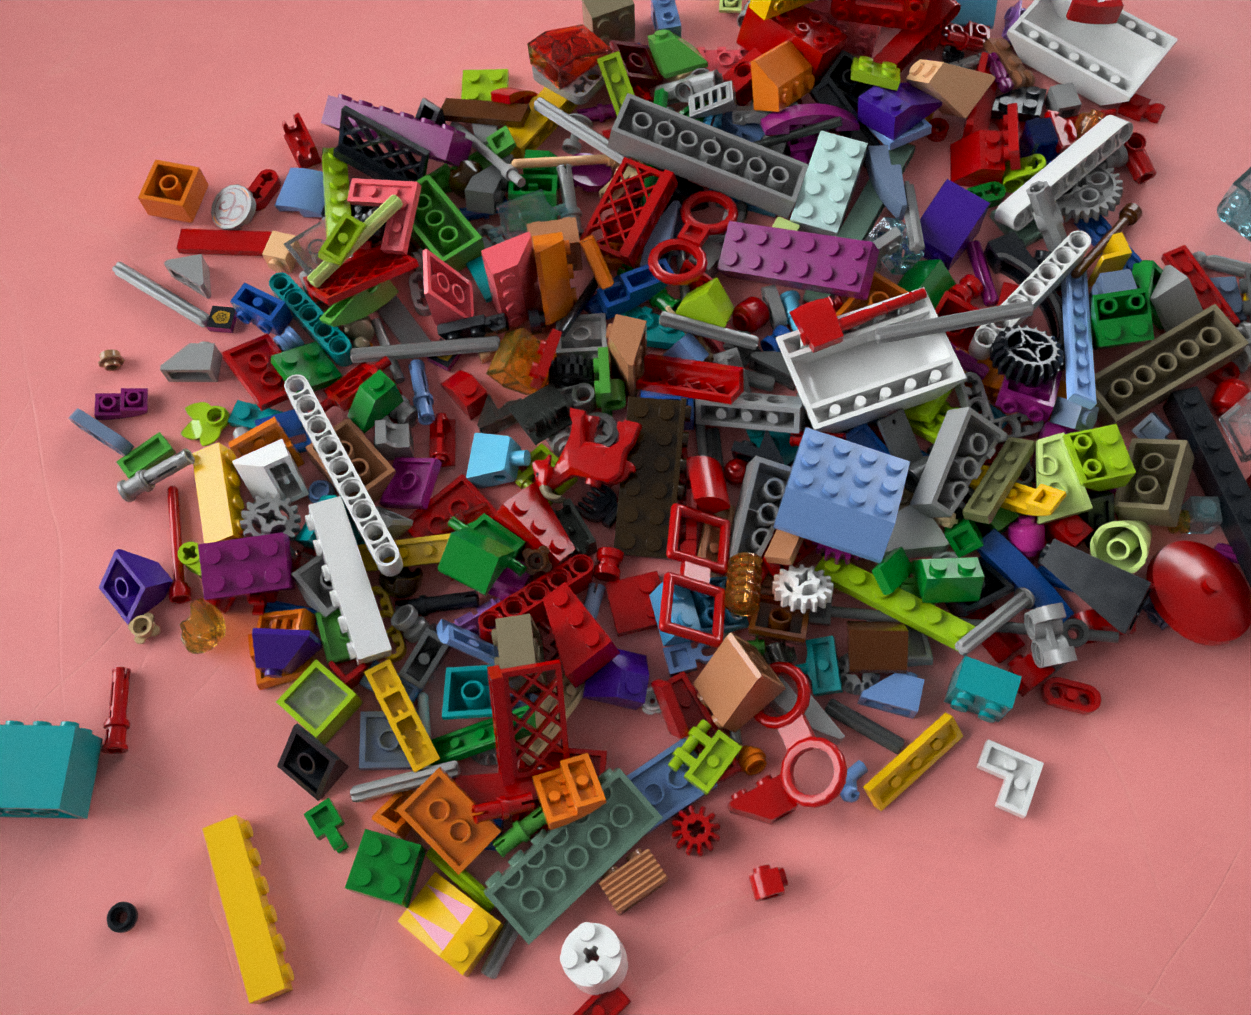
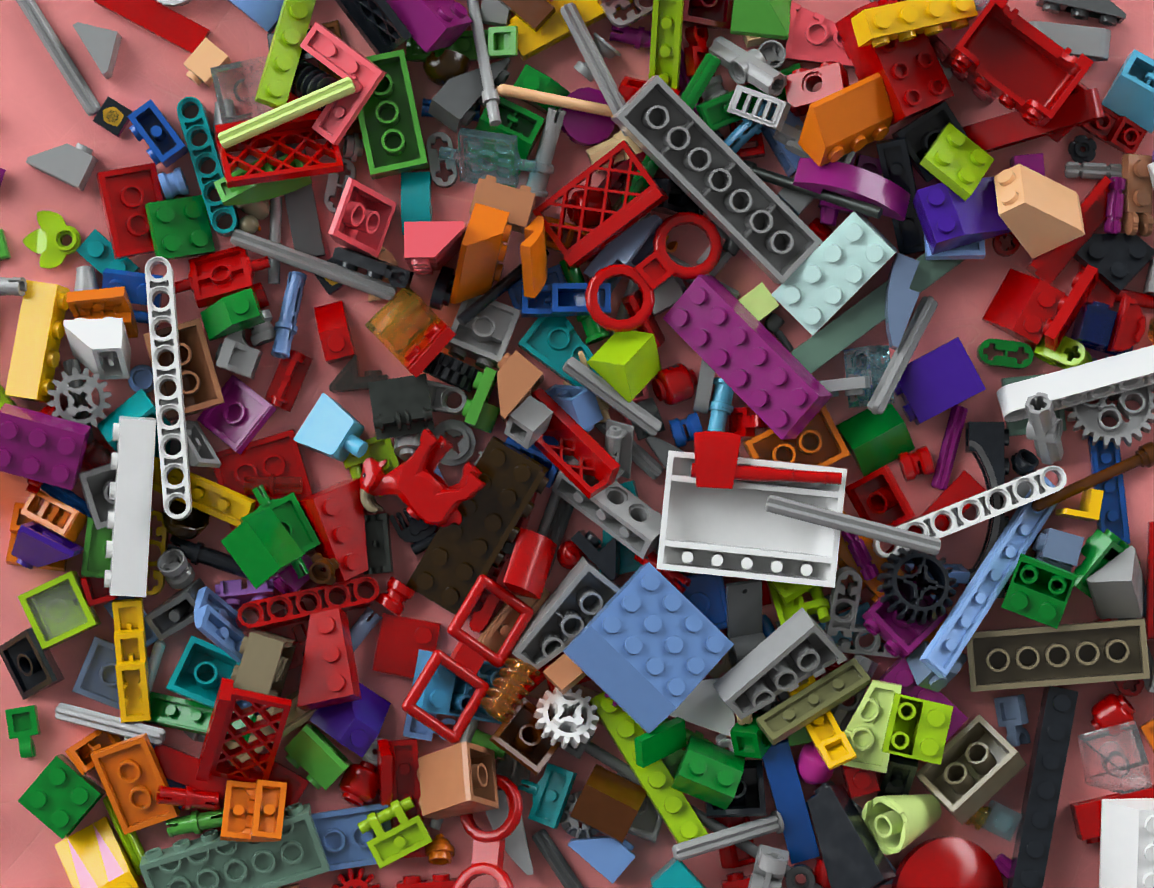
camera: 20 degrees right, 20 degrees up
lime slope [318,212,367,266] -> none
red axle [940,29,984,52] -> none
none -> bright green slope [284,723,353,790]
none -> red head [339,761,379,807]
none -> light grey brick [504,395,553,449]

